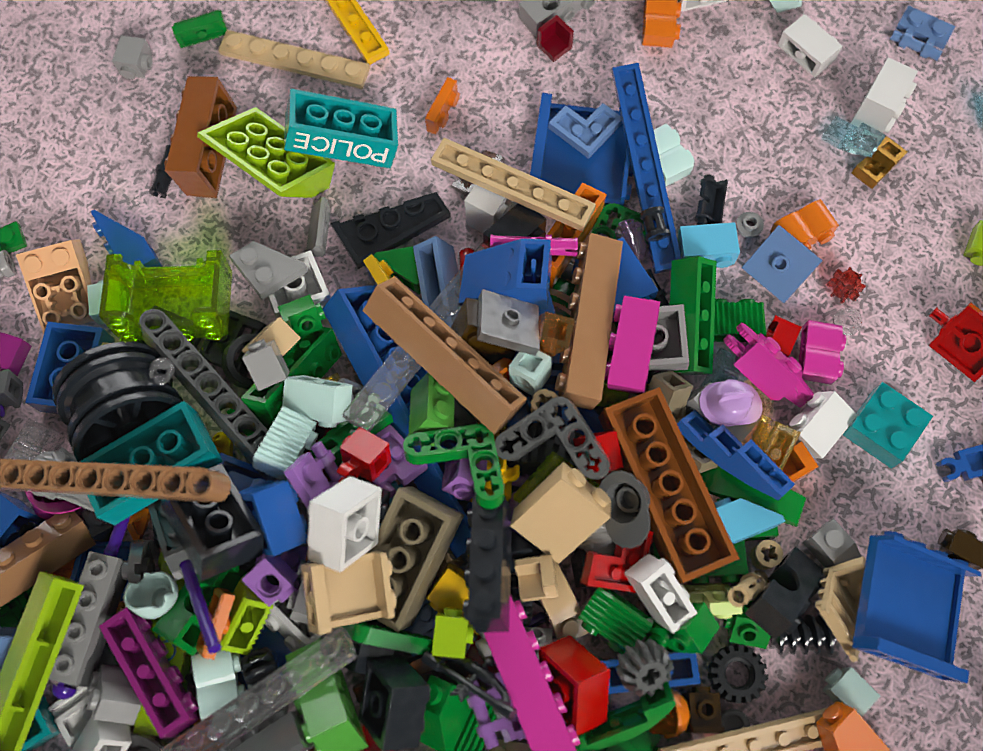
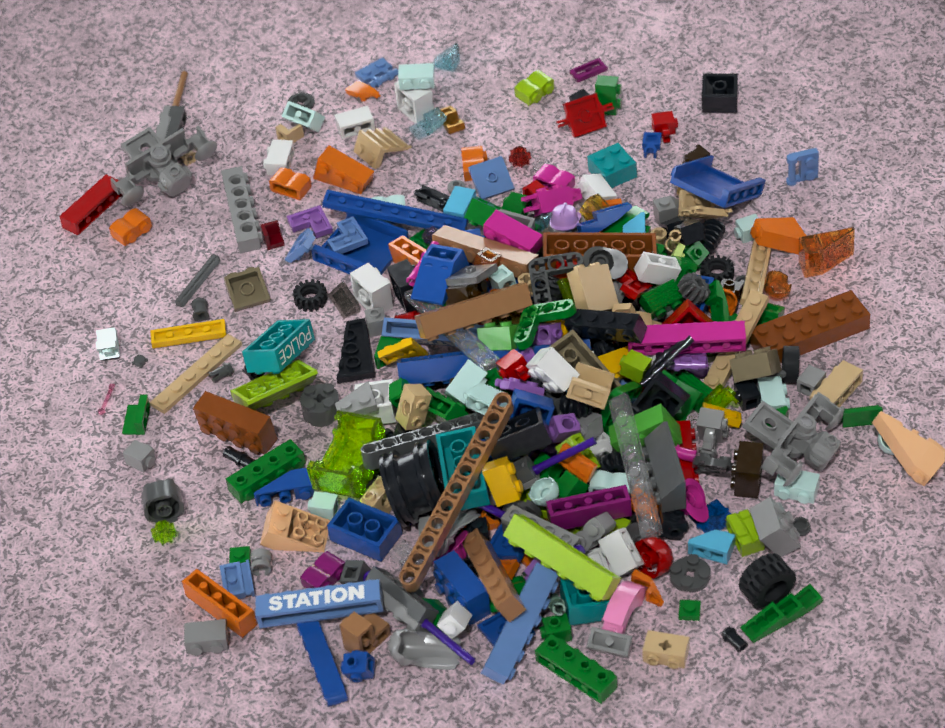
camera: 65 degrees left, 25 degrees down
clear pin [149,358,175,384] -> none
light grey brick [242,339,290,391] -> none
light grey slope [306,197,331,257] -> none
orange plate [425,77,460,134] -> none
tan plate [431,138,596,232] -> none
black bush [639,206,671,242] -> none
none -> dark grey brick [141,479,184,526]
none -> clear neon green gear [151,520,177,545]
none -> dark grey bush [191,298,209,322]
none -> dark grey pin [208,362,234,383]
none -> dark tan plate [224,267,271,312]
none -> green brick [225,439,306,504]
none -> medium blue plate [284,228,316,263]
none -> medium lavender plate [286,205,333,238]
none -> black tyre [293,279,328,312]
none -> dark grey brick [300,383,340,427]
none -> orange wedge [313,145,374,194]
none -> orange slope [345,81,380,101]
none -> tan plate [353,127,412,169]
none -> light grey brick [364,307,385,337]
none -> light aqua brick [398,63,435,91]
none -> yellow brick [482,456,524,507]

